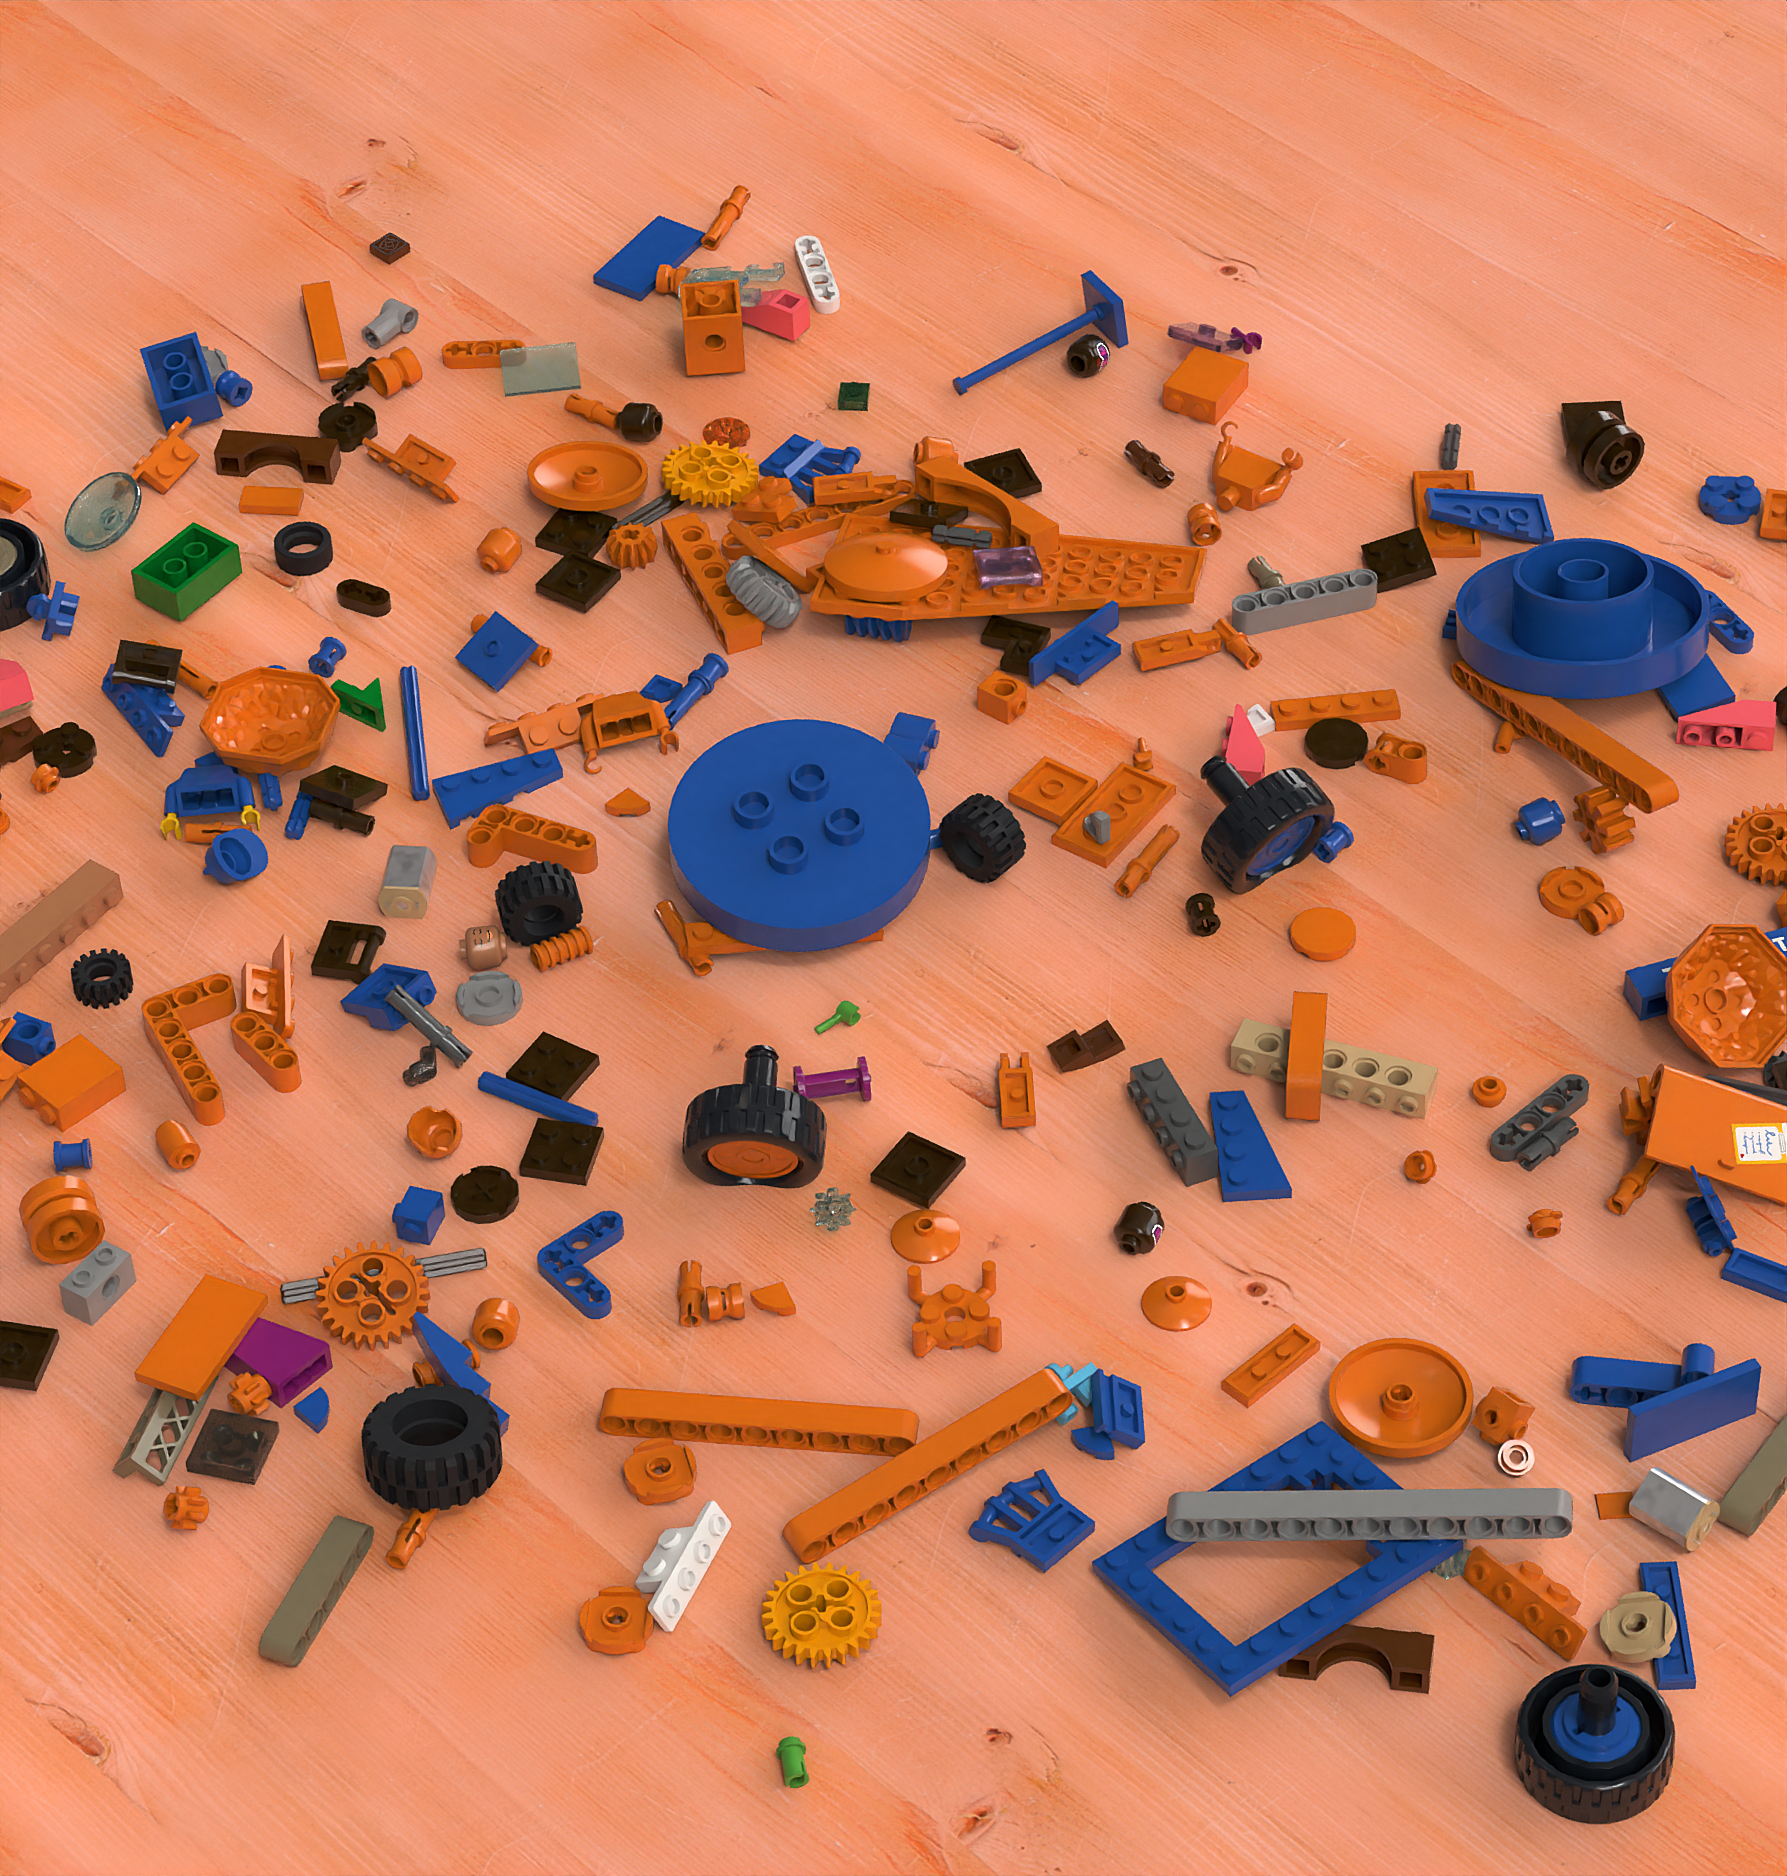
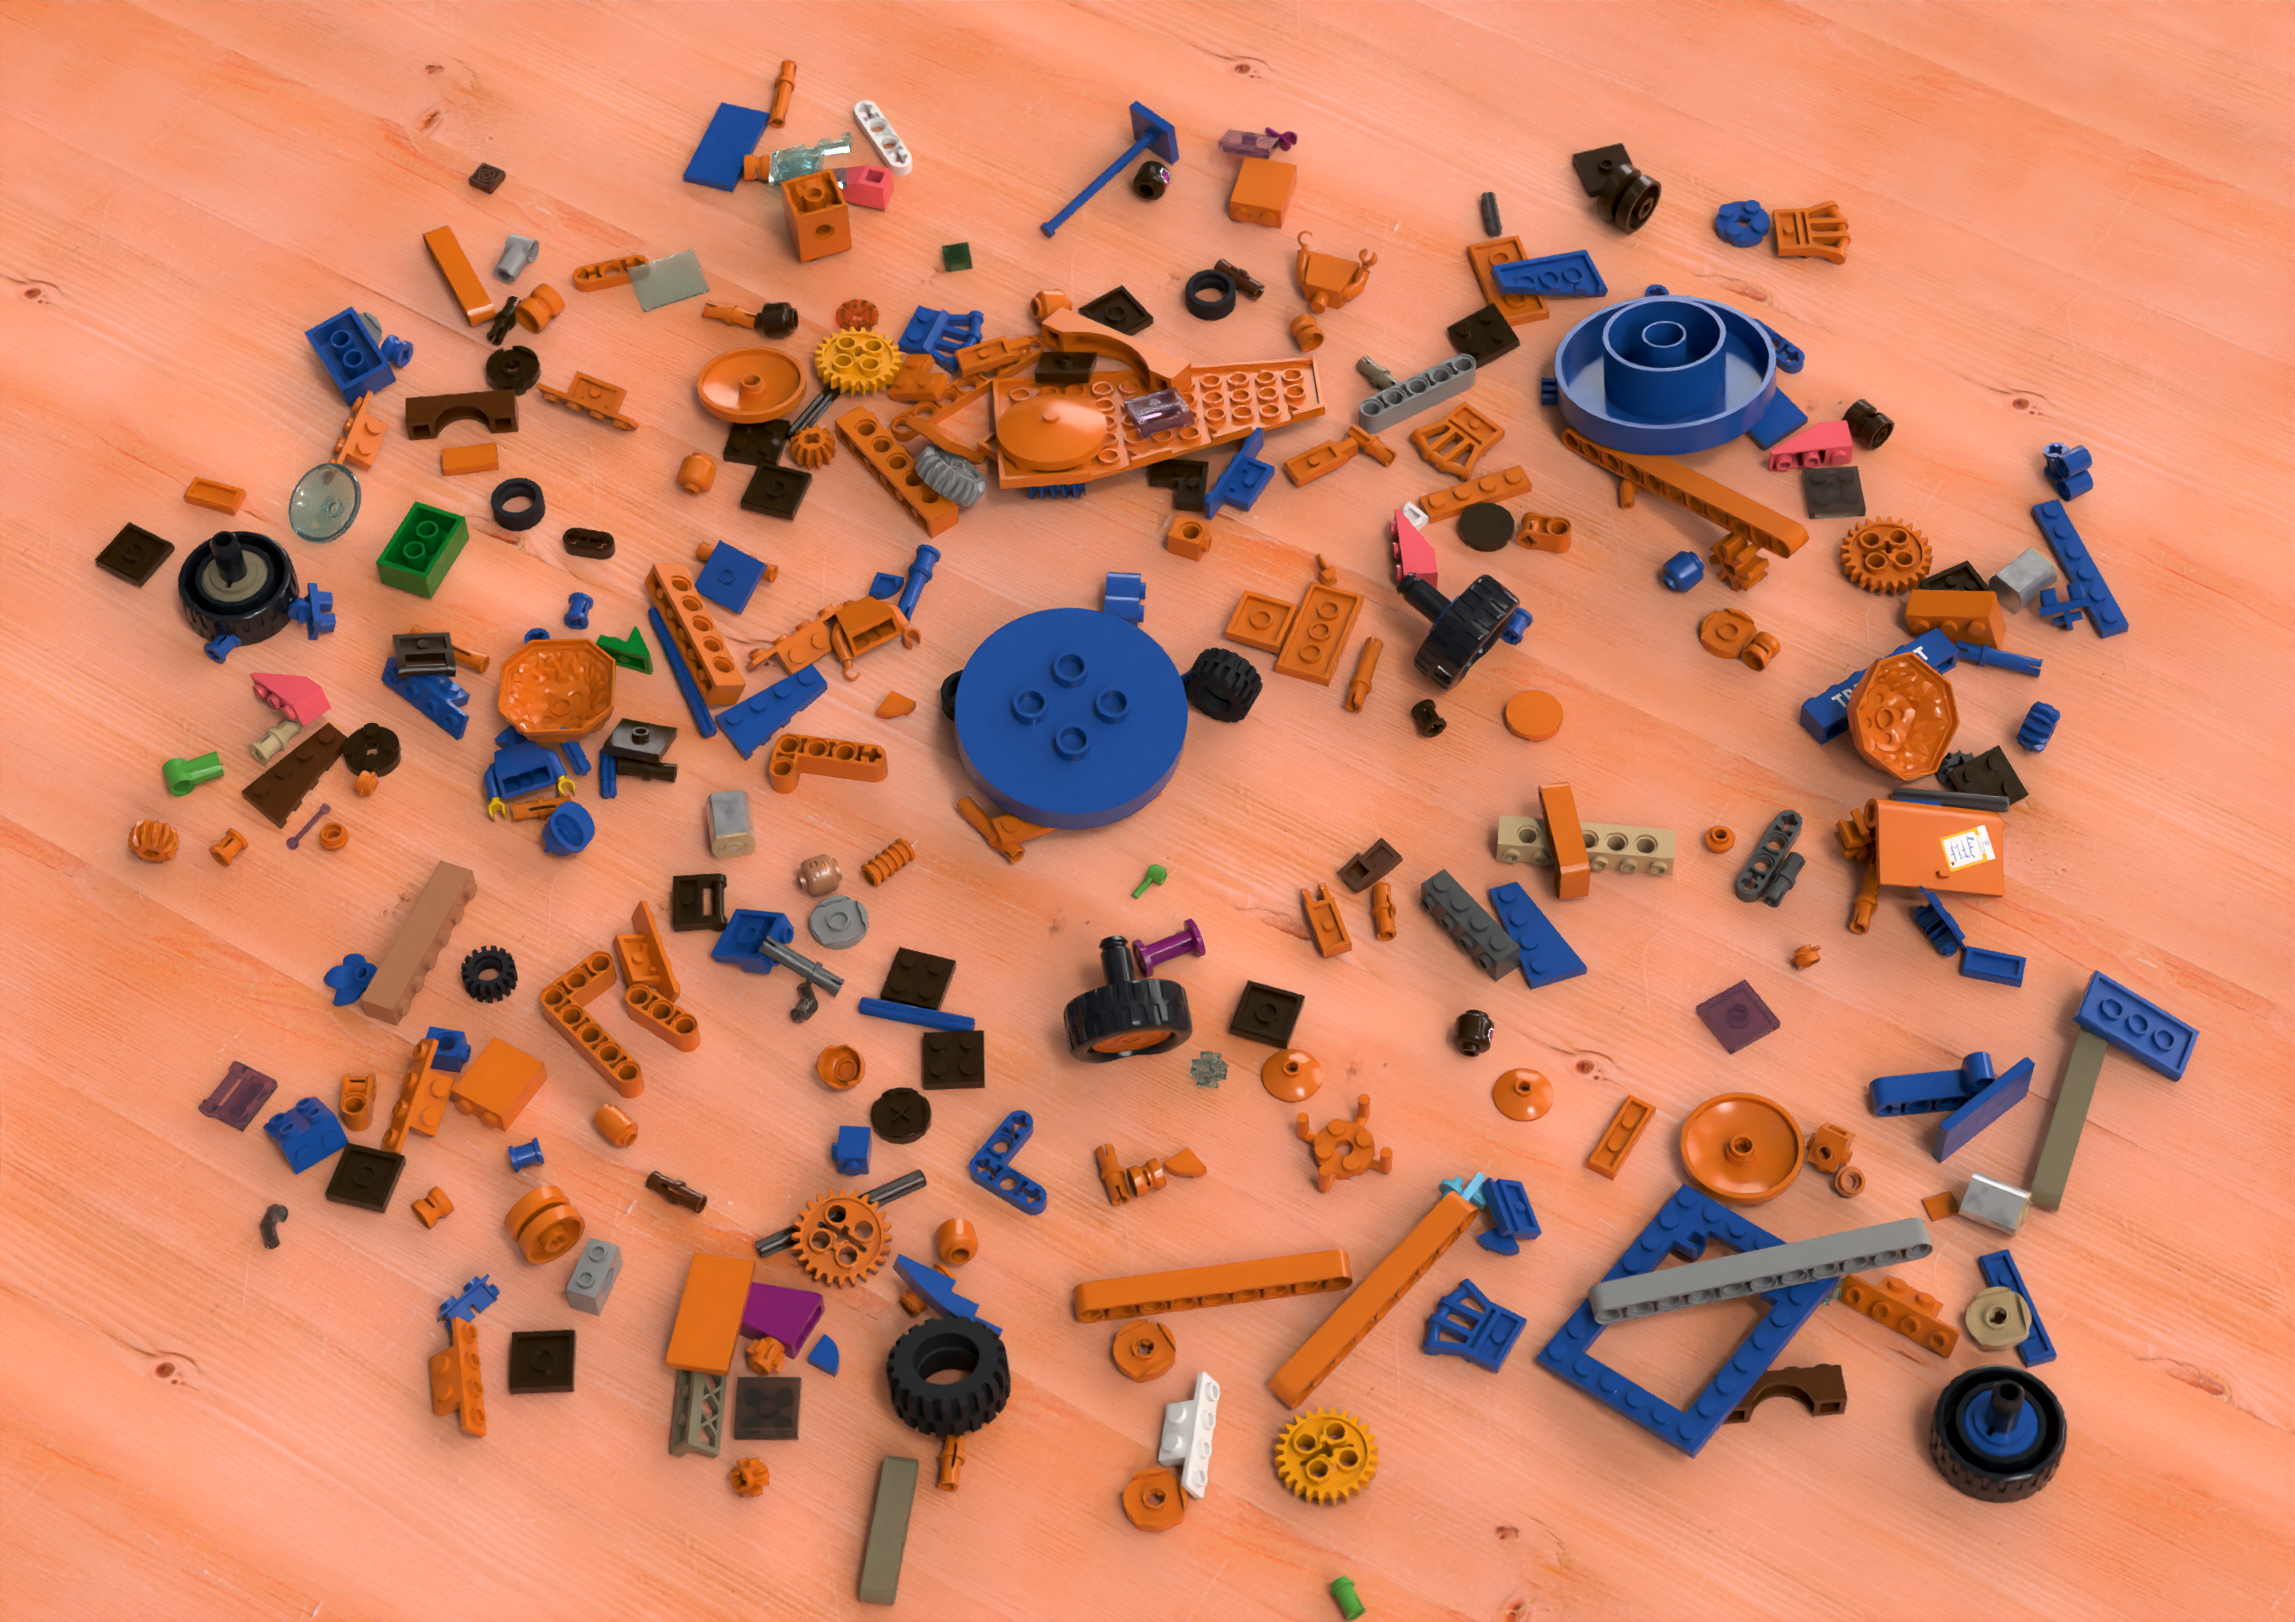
camera: 15 degrees left, 10 degrees up
black tyre [495,861,583,947] -> none
dark grey axle [932,524,992,550] -> none
light grey tile [1082,810,1110,844] -> none
orange plate [1404,1150,1437,1184] -> none
none -> orange brick [644,563,746,705]
none -> reddish brown pin [646,1170,708,1214]
none -> black tyre [1186,270,1236,320]
none -> orange pin [1372,881,1396,941]
none -> orange plate [1409,401,1505,481]
none -> plate [1695,979,1781,1055]
none -> clear smoke plate [1801,466,1866,520]

